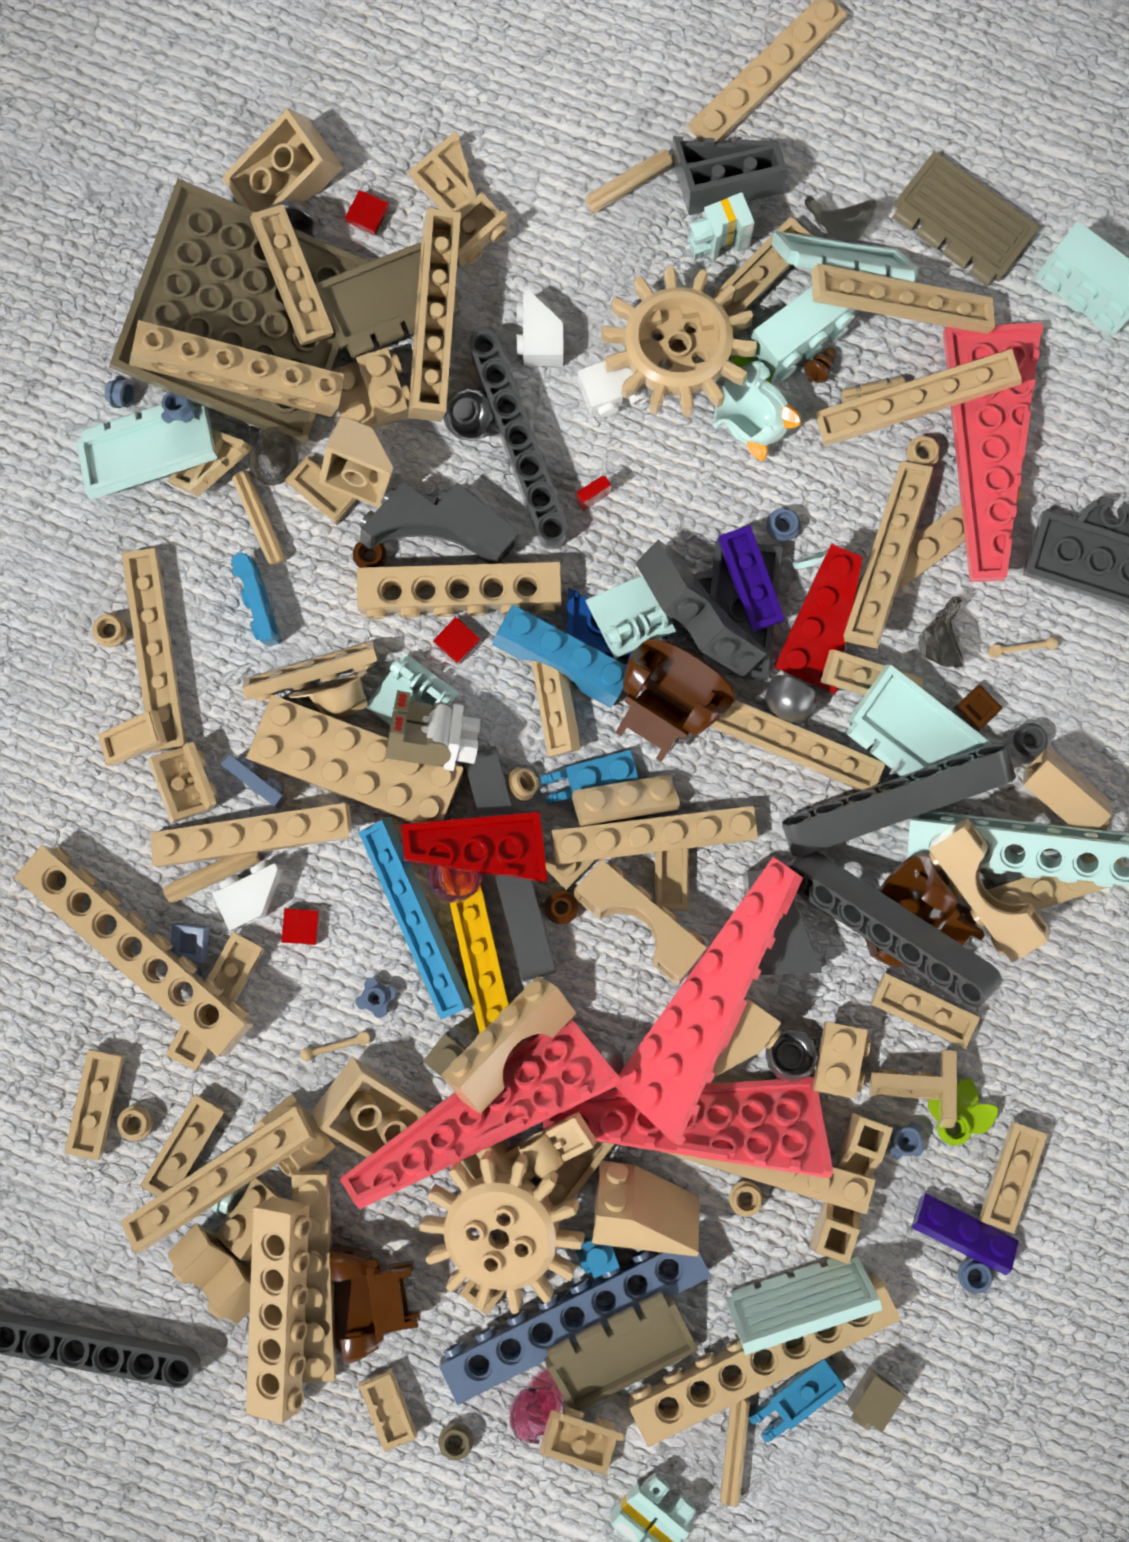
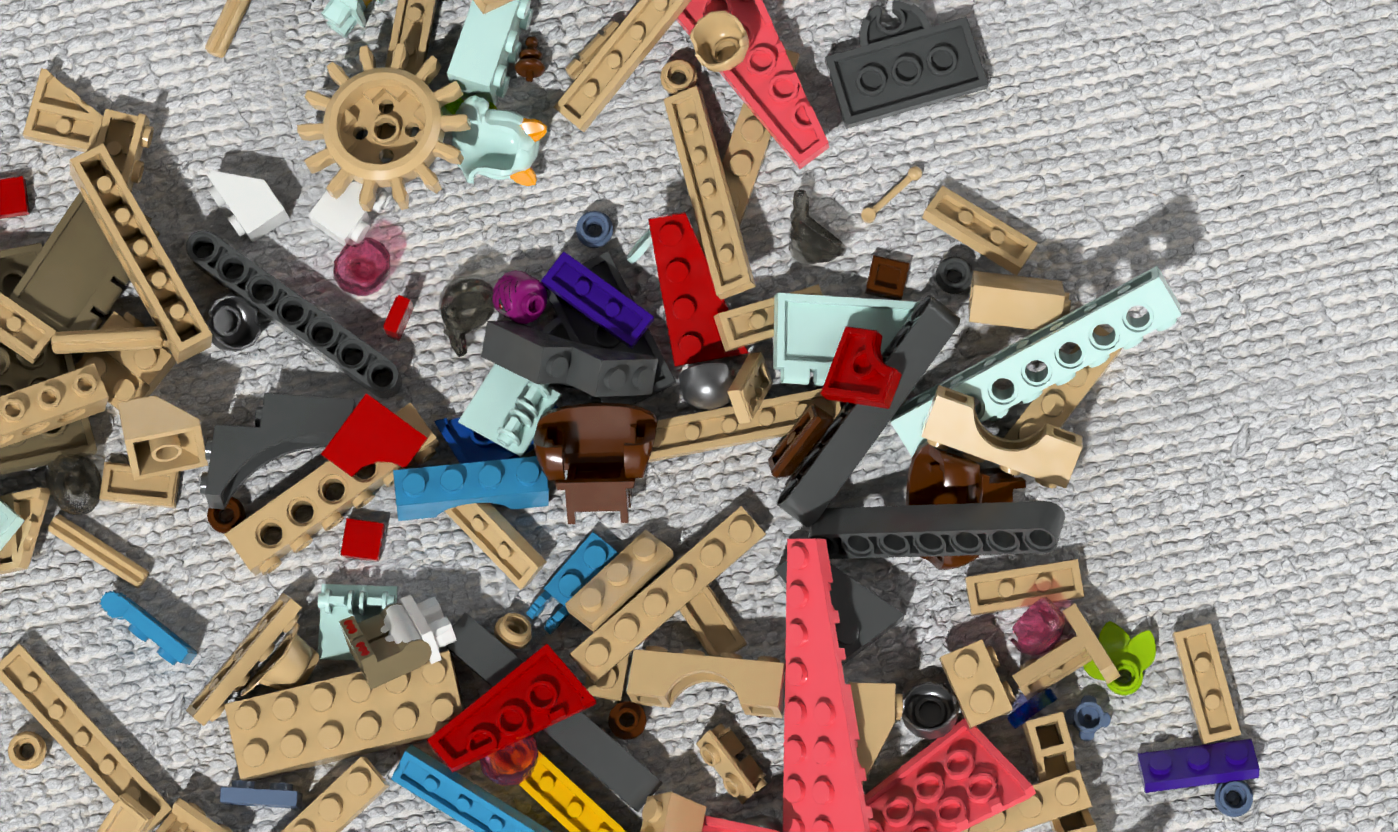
camera: 25 degrees left, 5 degrees down
none -> tan axle [51,326,164,354]
none -> red tile [321,393,428,477]
none -> clear pink hair [333,237,391,296]
none -> clear smoke hat [438,278,495,357]
none -> magenta head [492,270,548,324]
none -> tan hair [690,10,749,72]
none -> tan hinge [696,723,768,804]
none -> tan plate [727,352,773,424]
none -> reddish brown slope [768,404,834,478]
none -> red tile [820,326,902,409]
none -> tan plate [922,185,1038,276]
none -> clear blue tile [1007,688,1058,729]
none -> clear pink hair [1011,597,1065,656]

